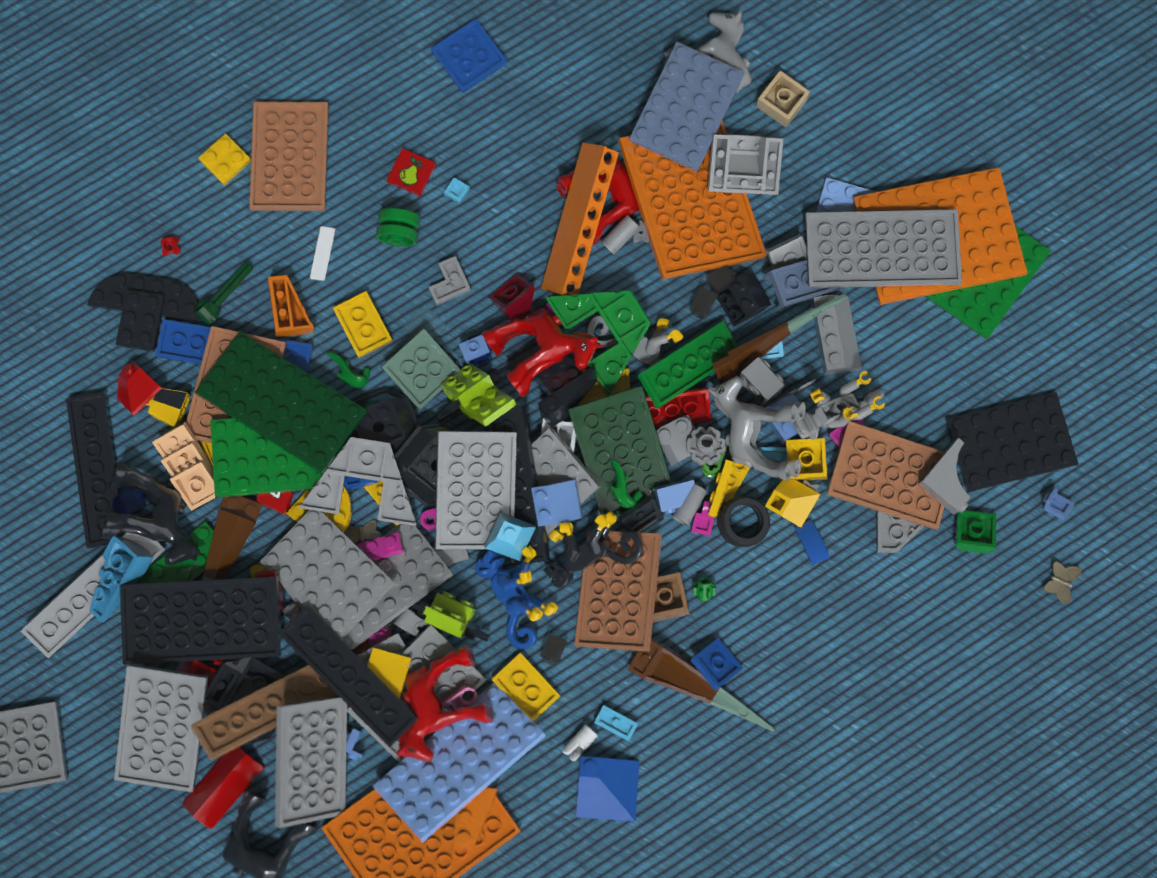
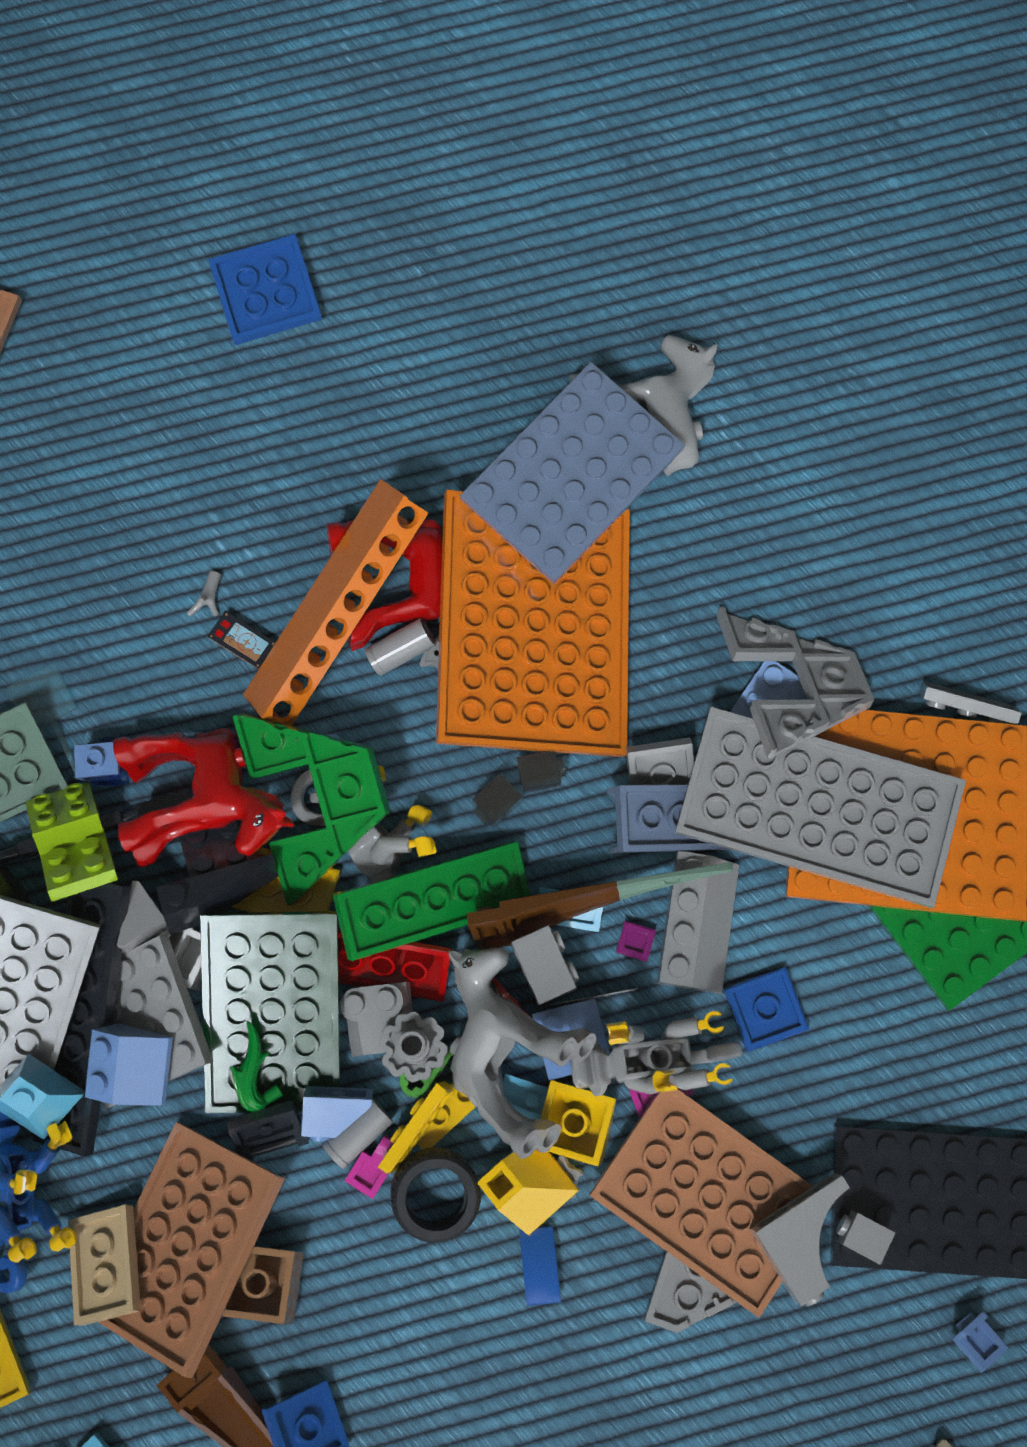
camera: 20 degrees right, 0 degrees up
green wheel [376,208,420,247] -> none
red tile [386,148,436,197] -> none
light grey plate [428,256,471,306] -> none
medium azure plate [444,178,470,204] -> none
dark red slope [488,273,535,321] -> none
clear smoke brick [540,634,567,666] -> none
black animal [543,512,643,588] -> none
green gear [693,577,716,601] -> none
light grey slope [708,134,783,195] -> none
black slope [715,273,772,327] -> none
tan brick [756,71,810,128] -> none
green slope [954,510,997,554] -> none
none -> tan plate [68,1205,141,1326]
none -> light grey slope [117,881,168,954]
none -> light grey bar [187,571,221,616]
none -> tile [208,611,276,670]
none -> magenta tile [615,921,656,962]
none -> light grey wing [717,607,874,759]
none -> blue tile [723,967,810,1052]
none -> light grey brick [836,1210,895,1265]
none -> light grey plate [920,681,1022,725]

